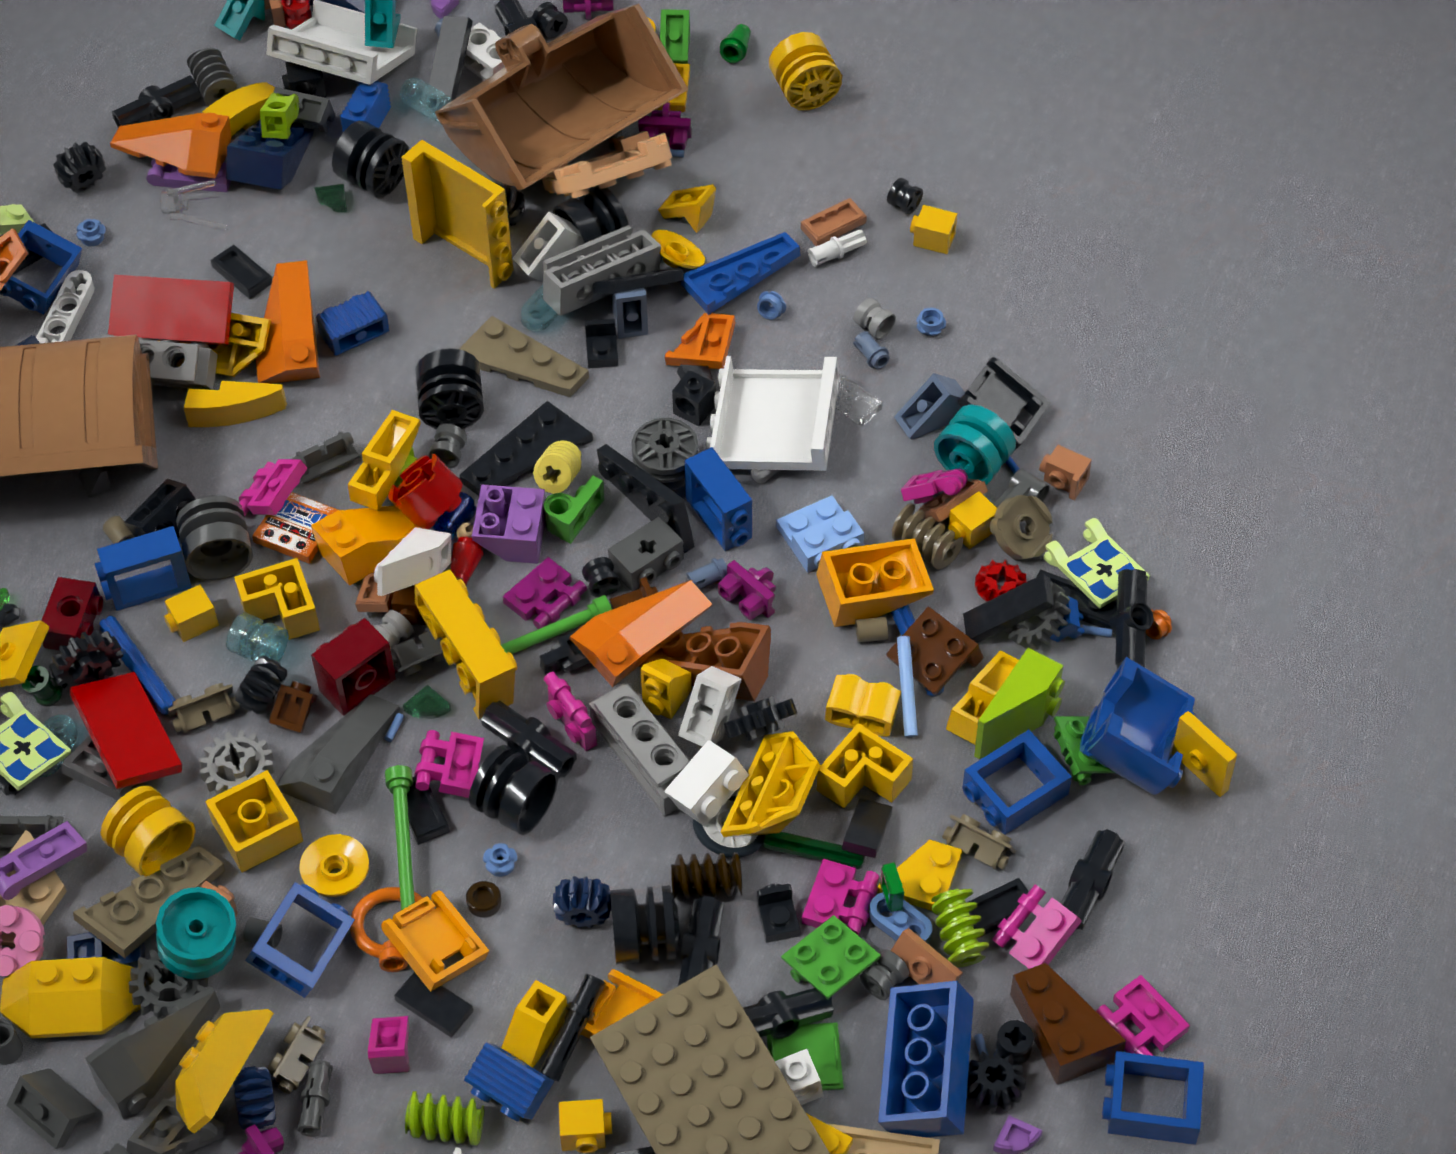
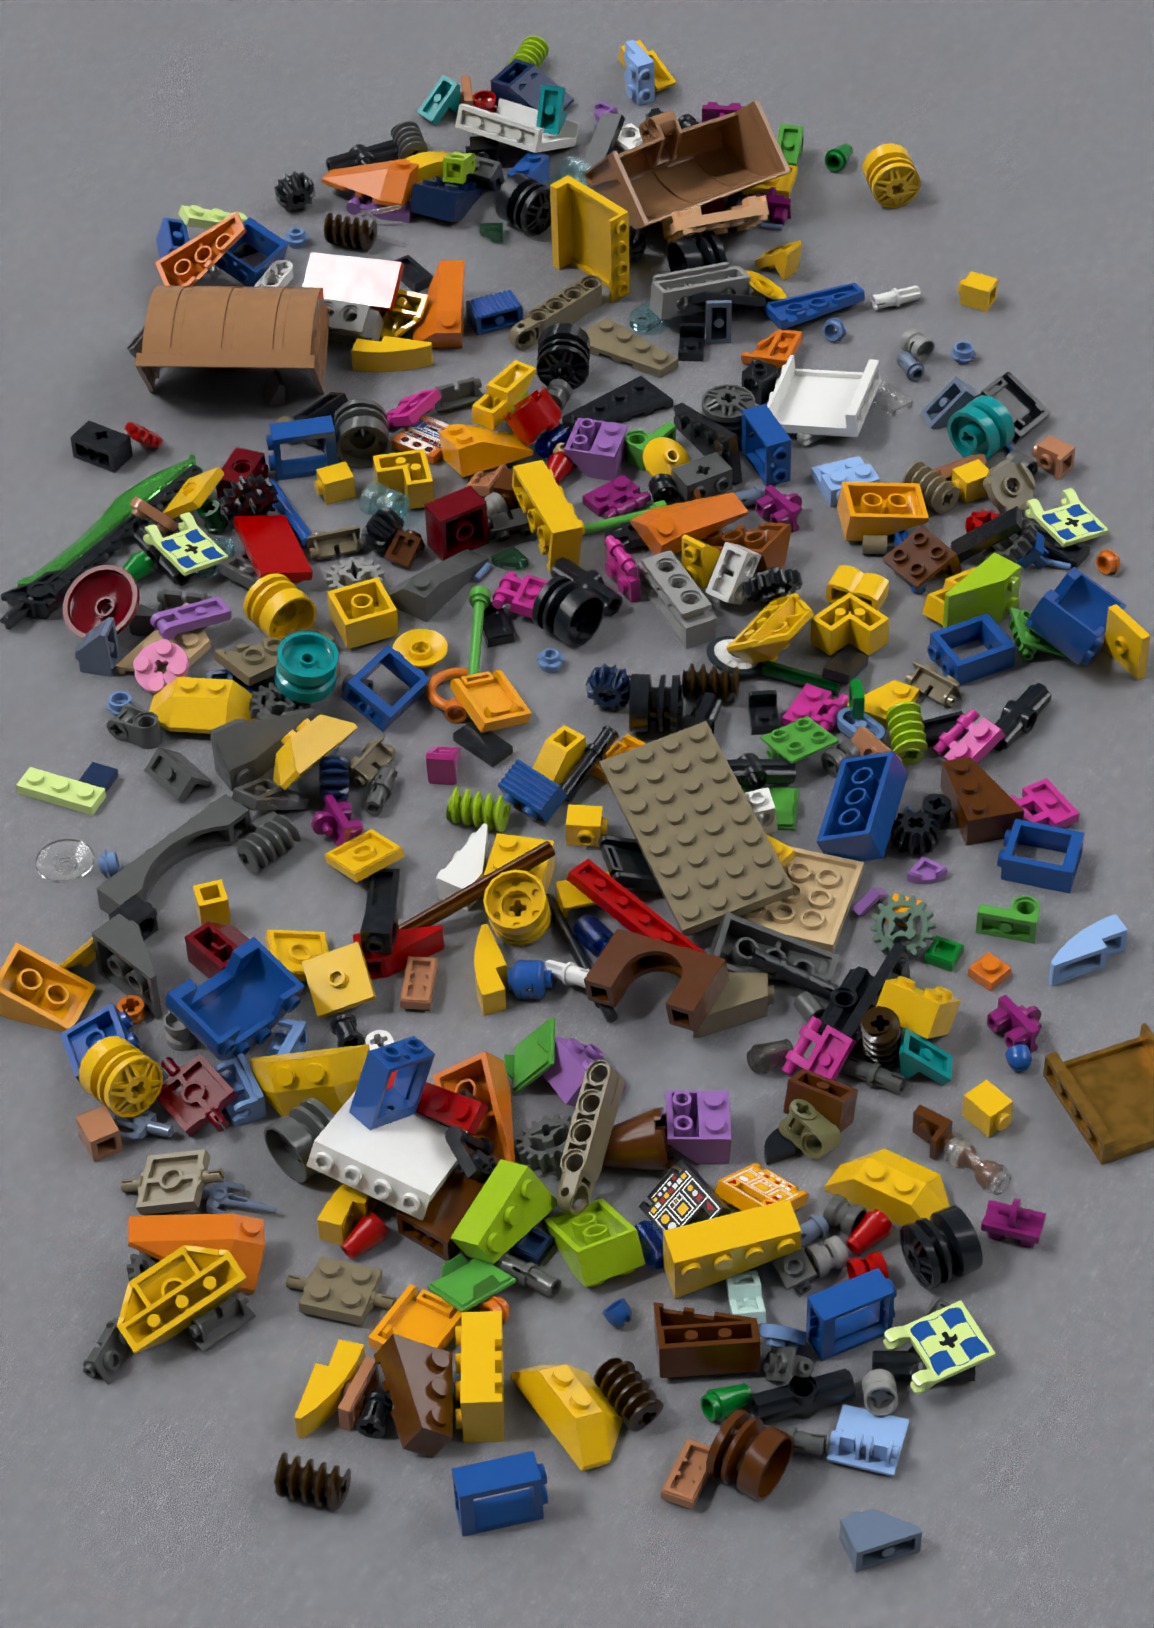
camera: 10 degrees right, 10 degrees down
white slope [374,527,451,596] -> none
dark brown tile [466,881,502,918] -> none
white brick [513,212,584,282] -> none
light yellow piece [533,440,582,494] -> none
white brick [664,740,749,827] -> none
nougat plate [801,198,867,246] -> none
black wheel [887,177,923,215] -> none
light blue bar [897,636,918,737] -> none
dark pink plate [901,469,968,504] -> none
black piece [1110,569,1154,669] -> none
none -> dark brown piece [324,213,377,250]
none -> dark tan piece [509,275,603,350]
none -> yellow dish [642,437,690,477]

